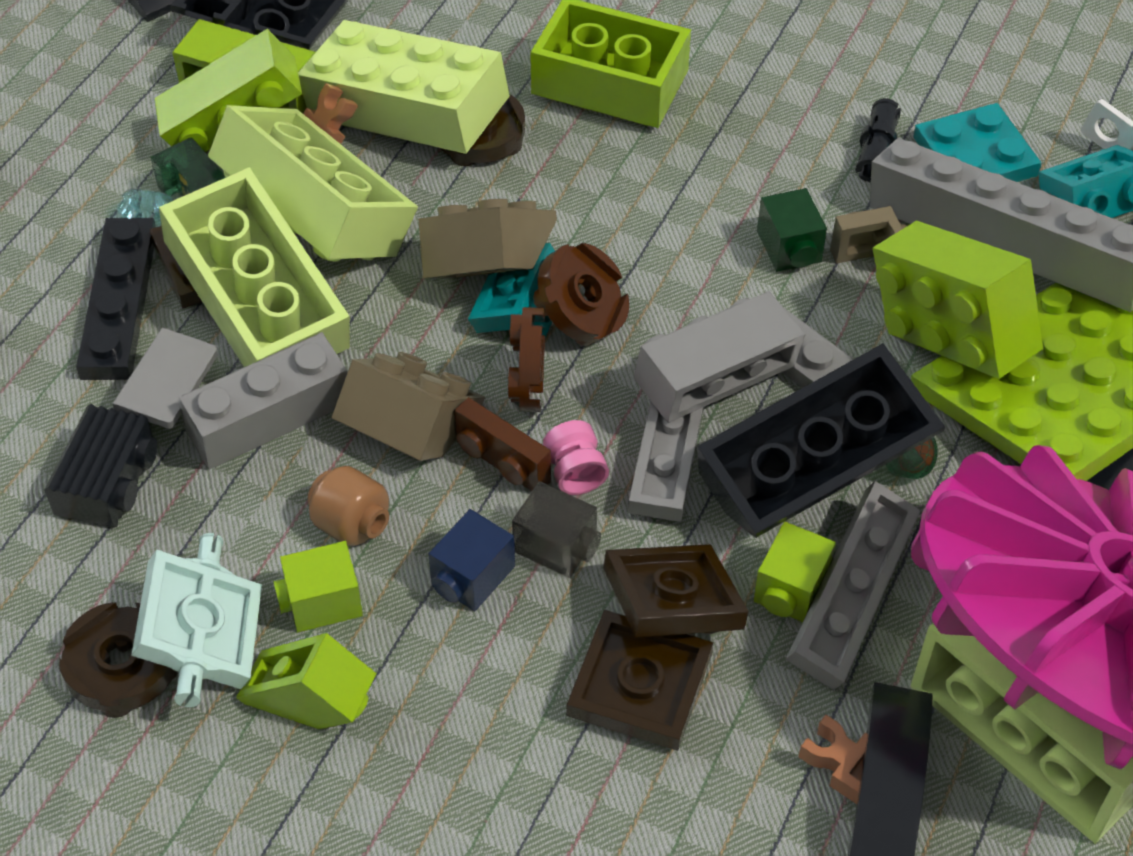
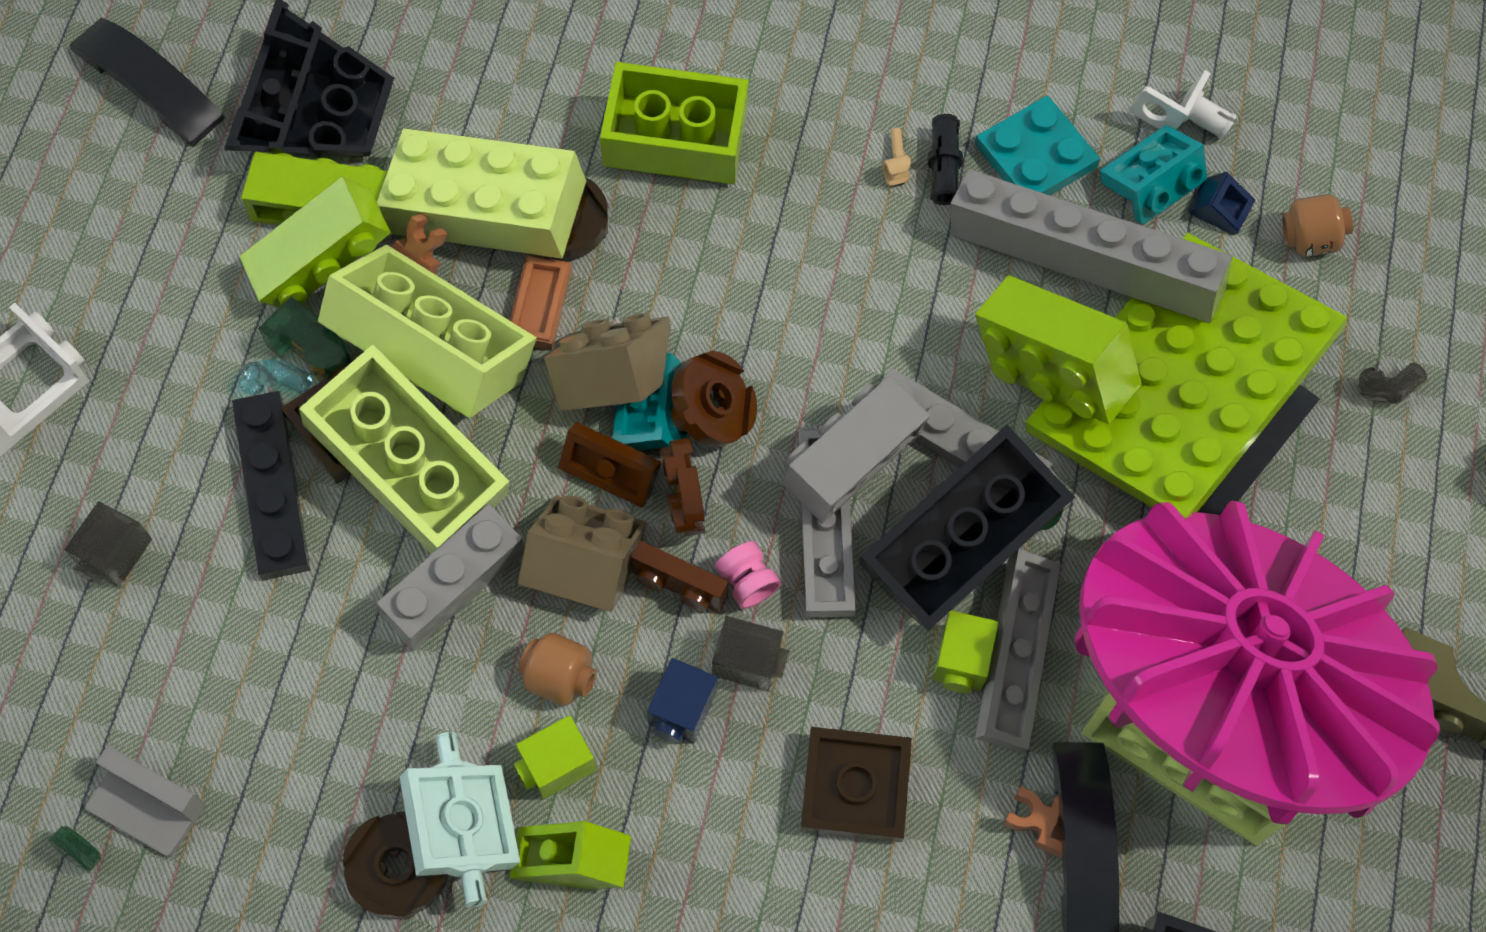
camera: 15 degrees left, 15 degrees up
black brick [44,404,158,528] -> none
light grey panel [113,327,218,429] -> none
dark brown plate [603,544,749,637] -> none
dark green brick [757,188,827,272] -> none
dark tan bracket [830,206,907,264] -> none
none -> nougat tile [510,255,572,351]
none -> reddish brown plate [558,422,662,508]
none -> tan hand [882,128,911,186]

